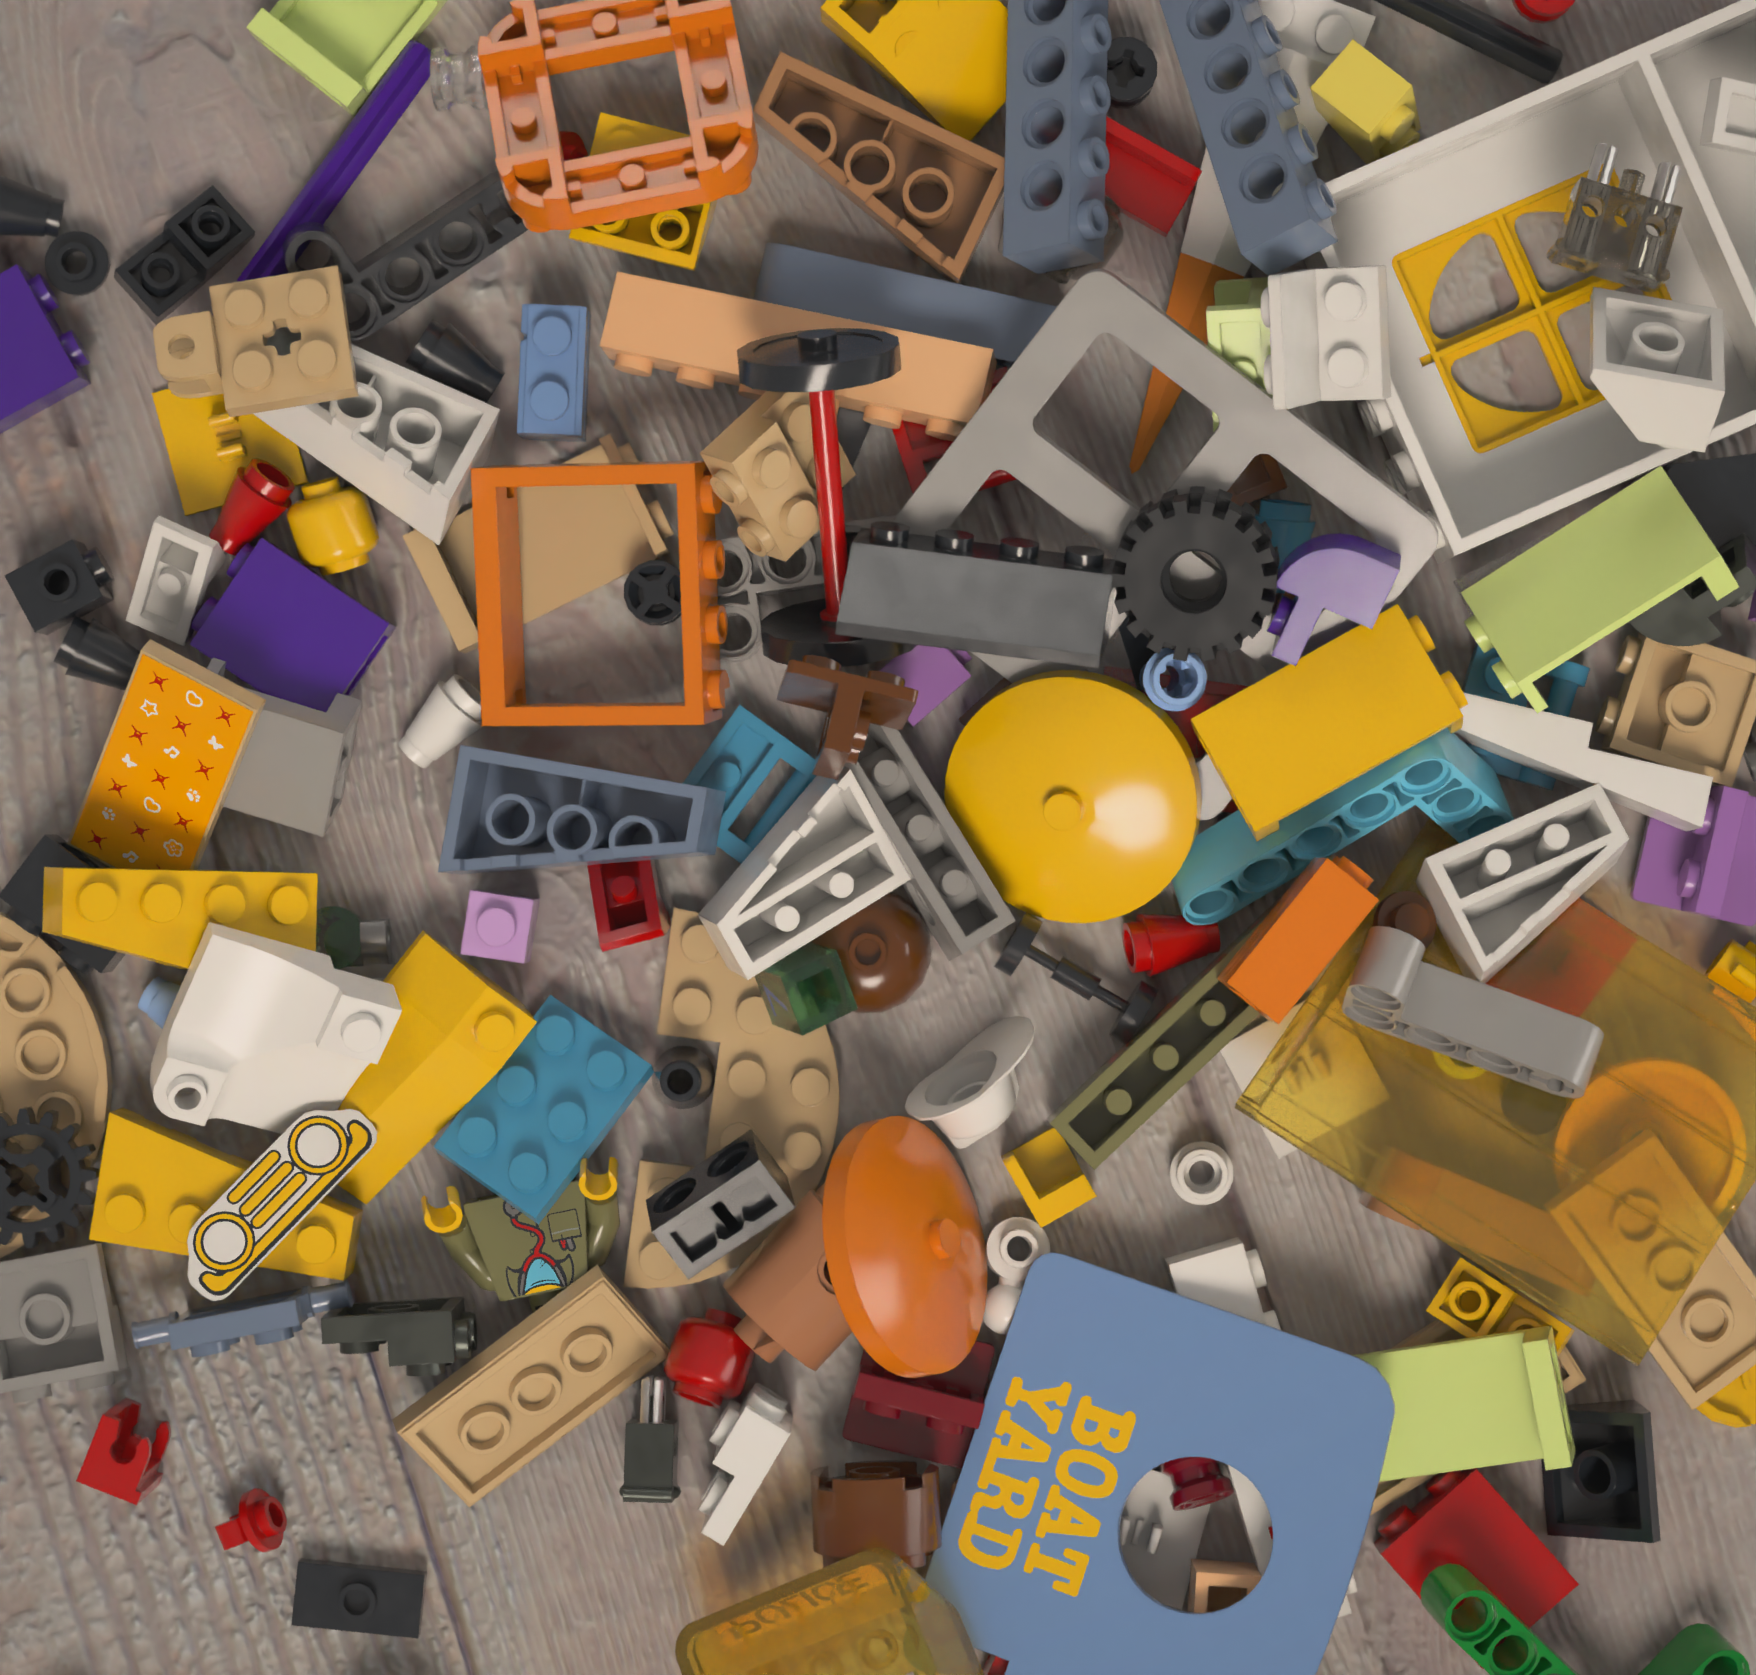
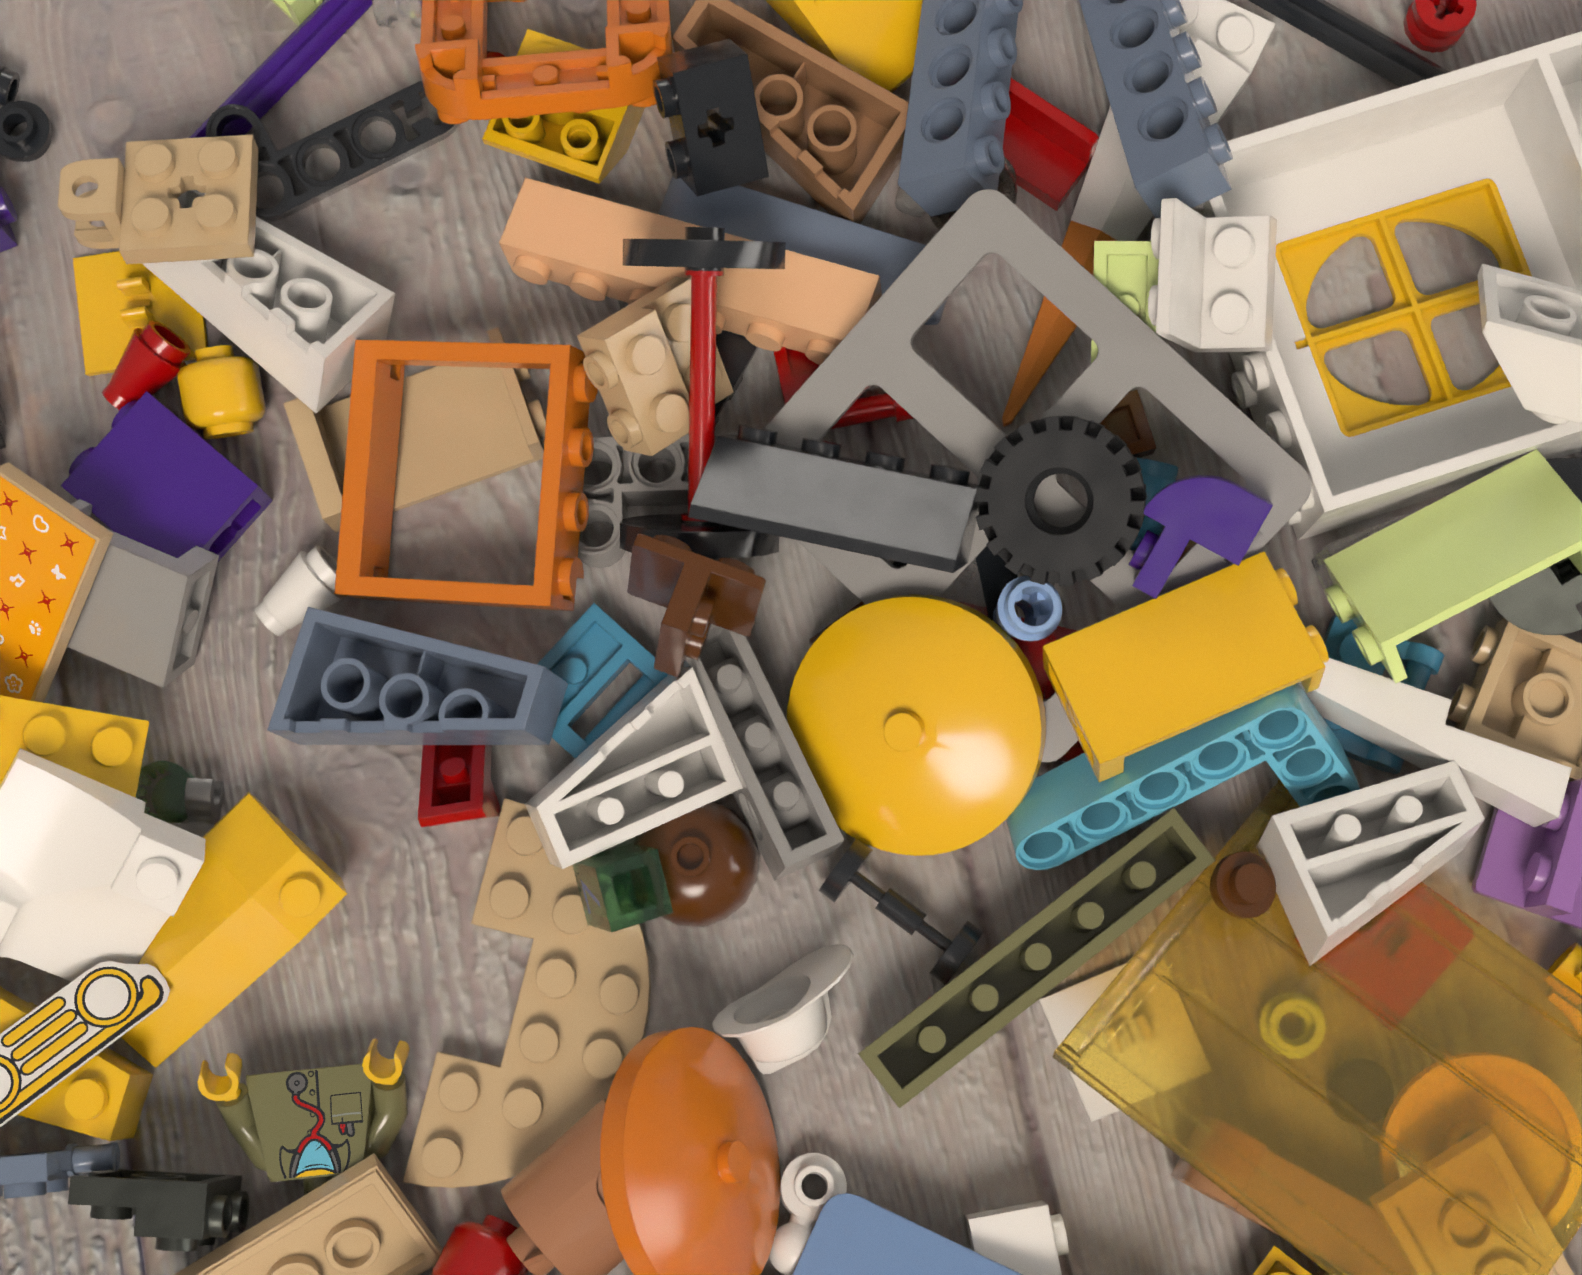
camera: 10 degrees right, 10 degrees down
black slope [114,185,255,325] -> none
white slope [126,515,226,646] -> none
black cone [406,319,505,403] -> none
dark azure plate [434,995,654,1225] -> none
lavender brick [460,889,540,964] -> none
medium blue brick [517,304,591,442] -> none
black wheel [624,560,681,626] -> none
black brick [646,1129,796,1280] -> none
black cone [652,1046,715,1109] -> none
medium lavender brick [880,645,972,728] -> none
yellow panel [1001,1127,1096,1228] -> none
black wheel [1107,37,1157,109] -> none
red cone [1122,914,1221,977] -> none
white plate [1169,1141,1234,1205] -> none
orange brick [1217,856,1379,1025] -> none
light yellow slope [1310,39,1421,165] -> none
light grey beam [1342,926,1604,1098] -> none
clear smoke piece [1546,143,1683,293] -> none
none -> black brick [653,39,769,197]

